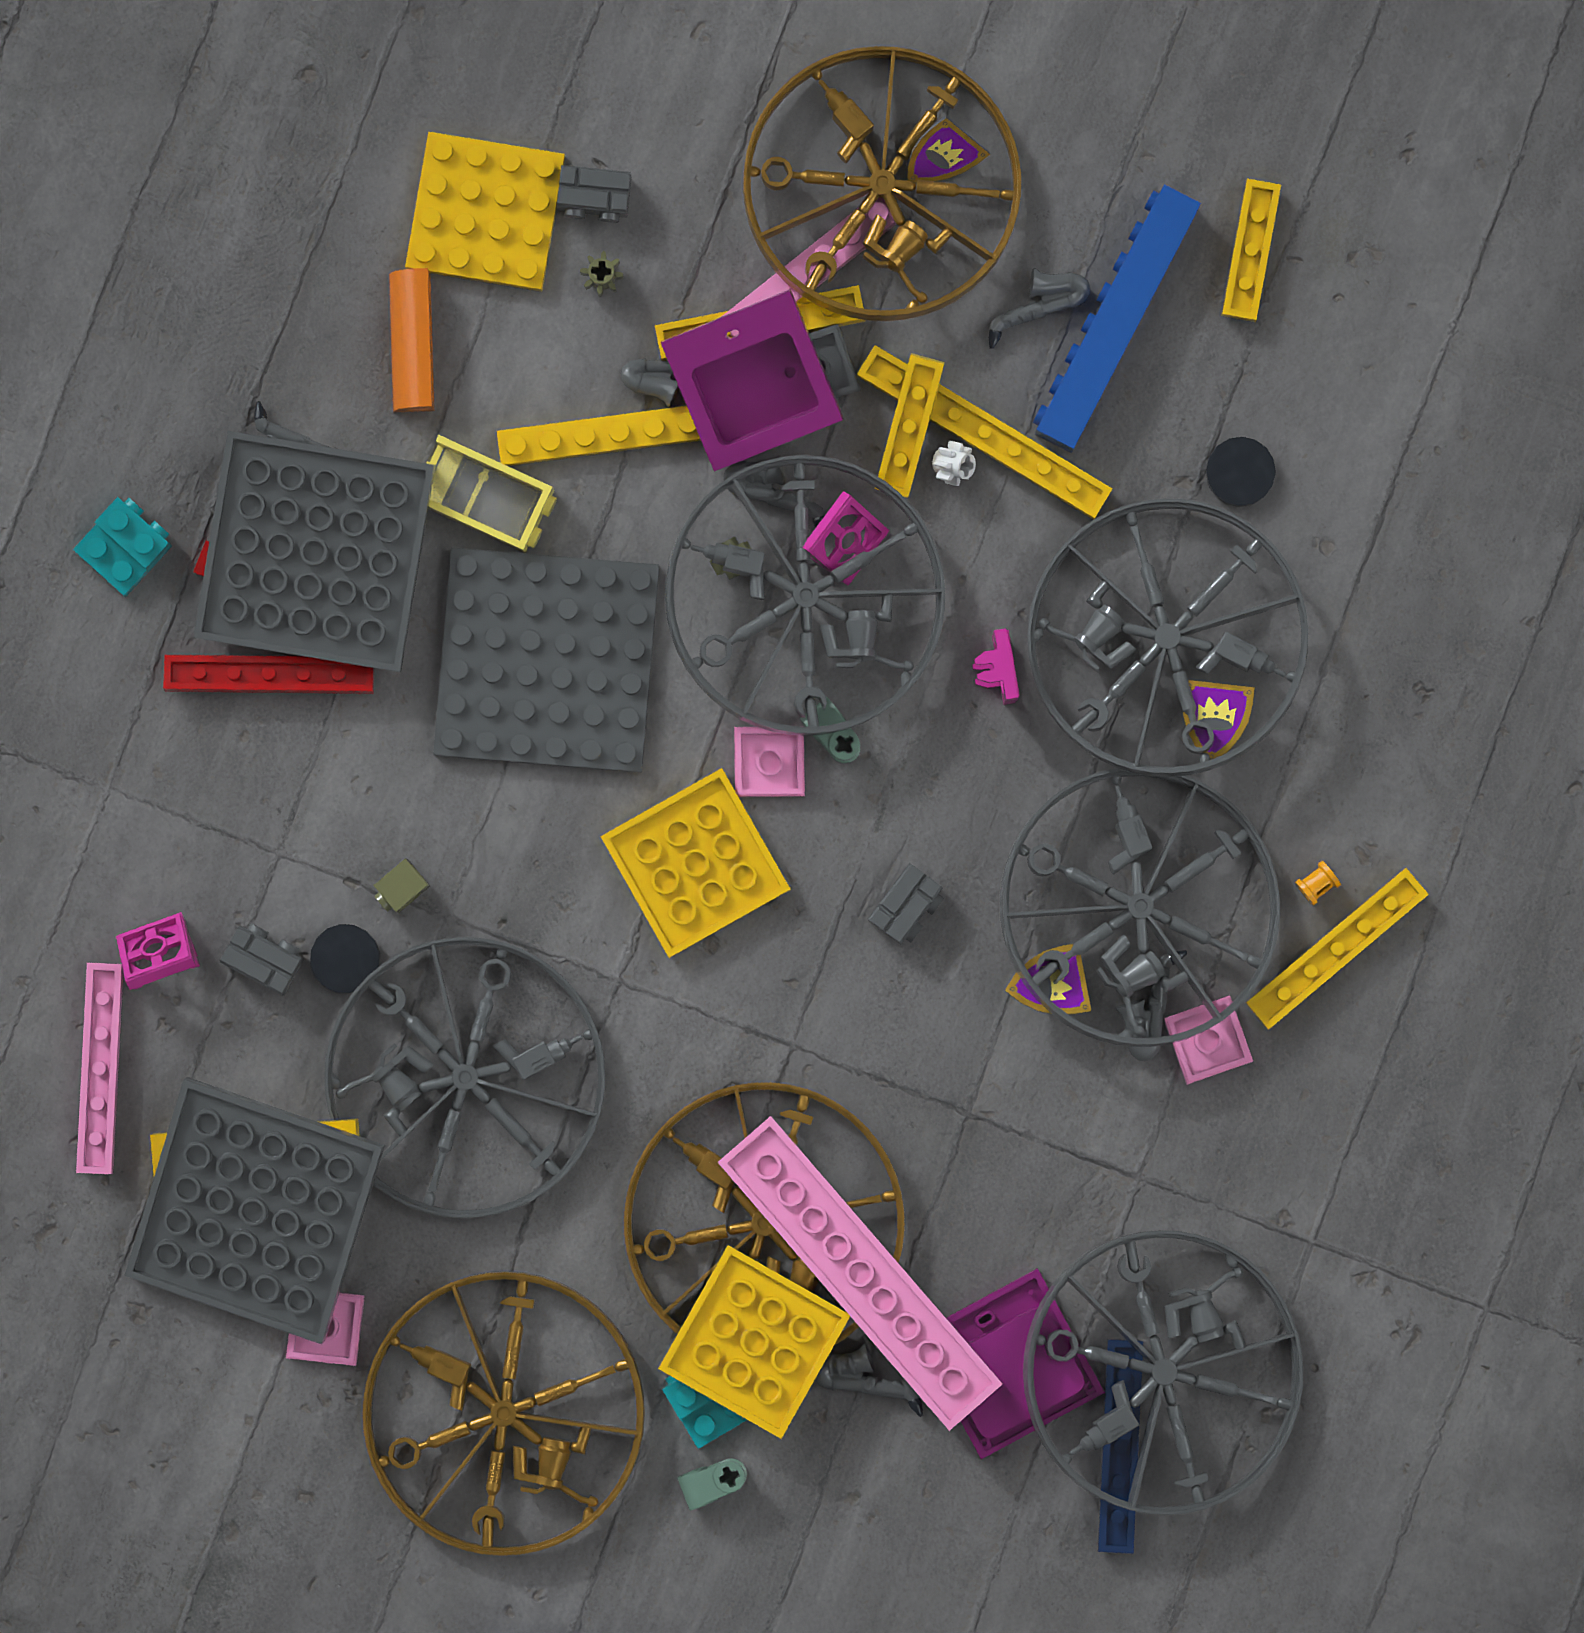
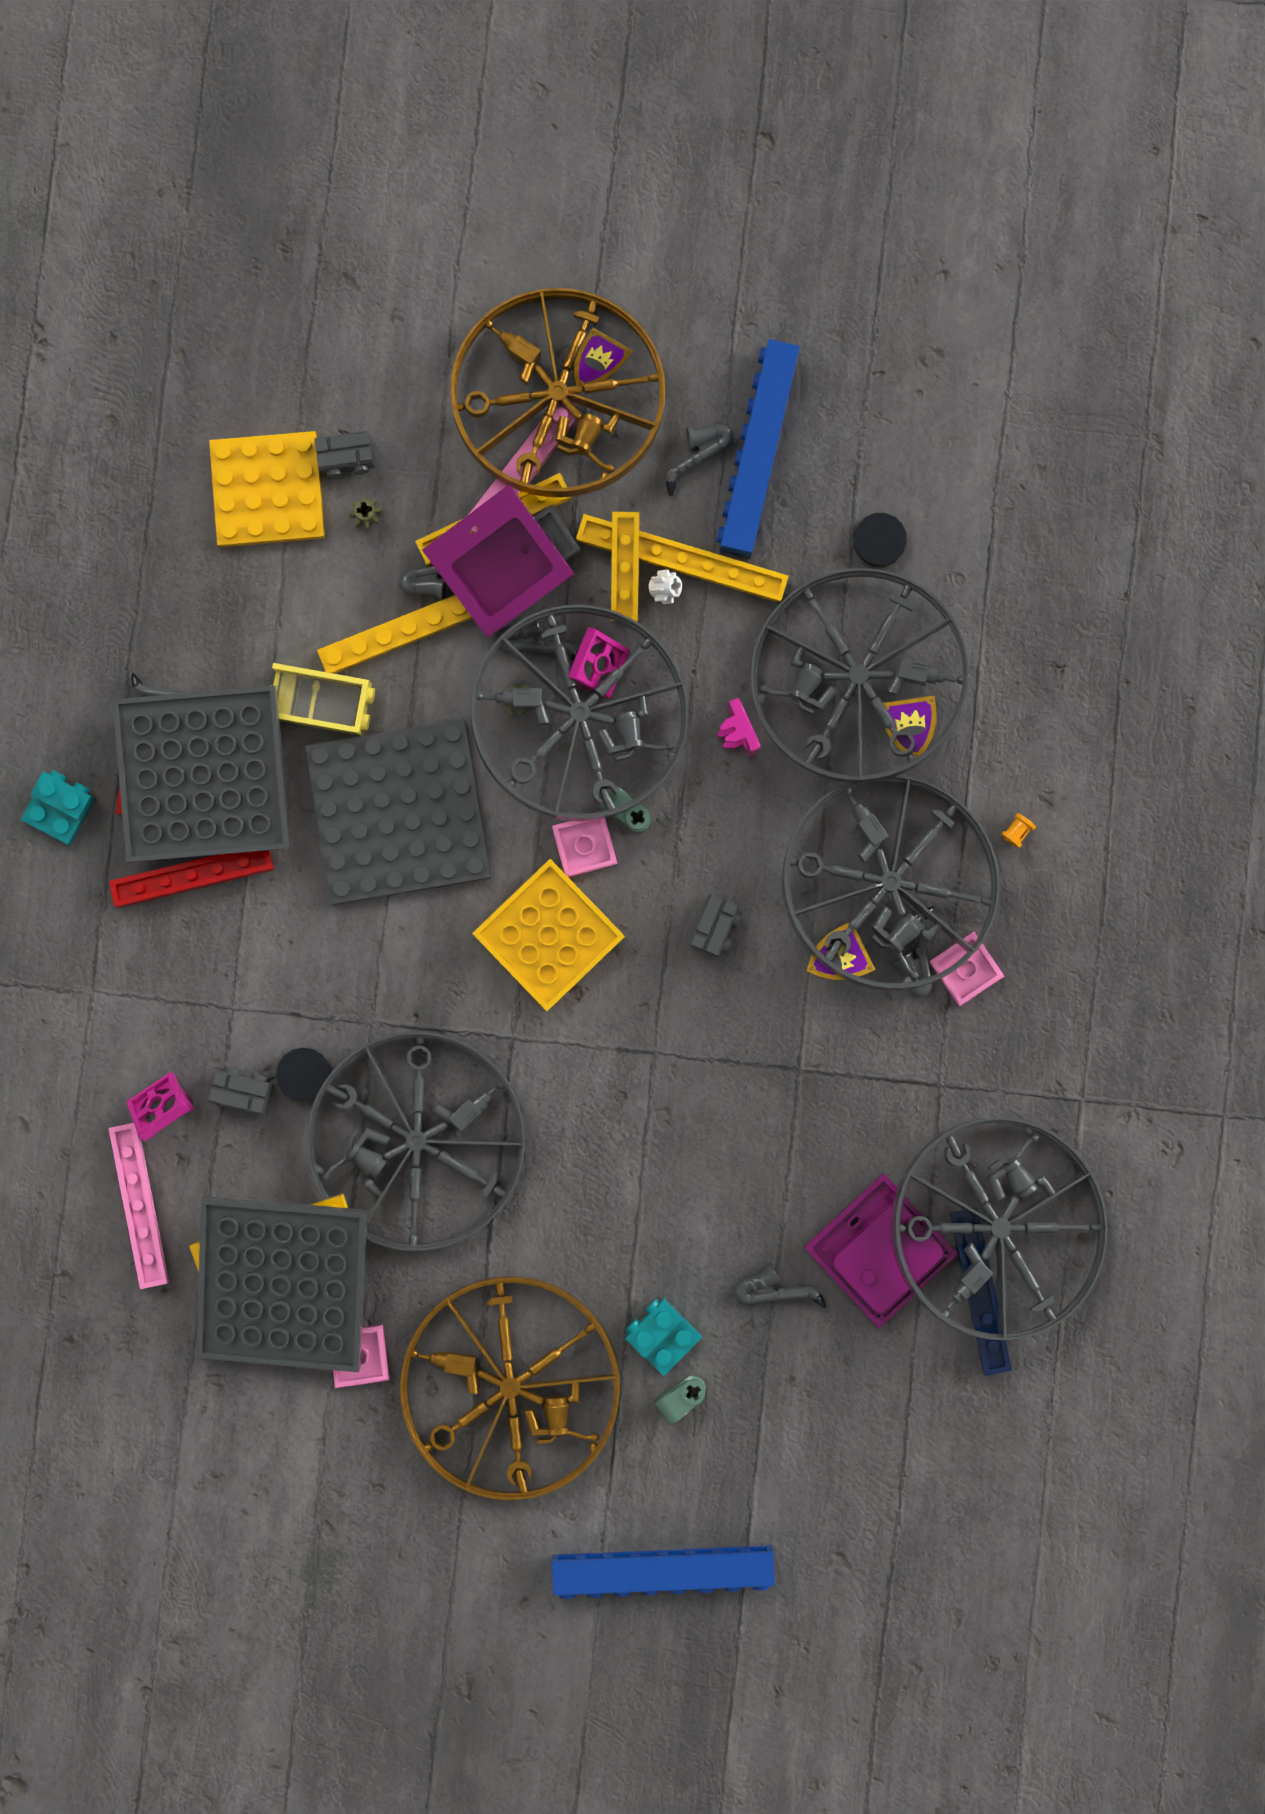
camera: 20 degrees left, 0 degrees up
olive brick [373,858,430,913] -> none
orange brick [389,268,435,412] -> none
pearl gold piece [624,1082,905,1345] -> none
yellow plate [658,1245,850,1439] -> none
bright pink plate [718,1116,1003,1431] -> none
yellow plate [1221,178,1281,322] -> none
yellow plate [1245,868,1429,1030] -> none

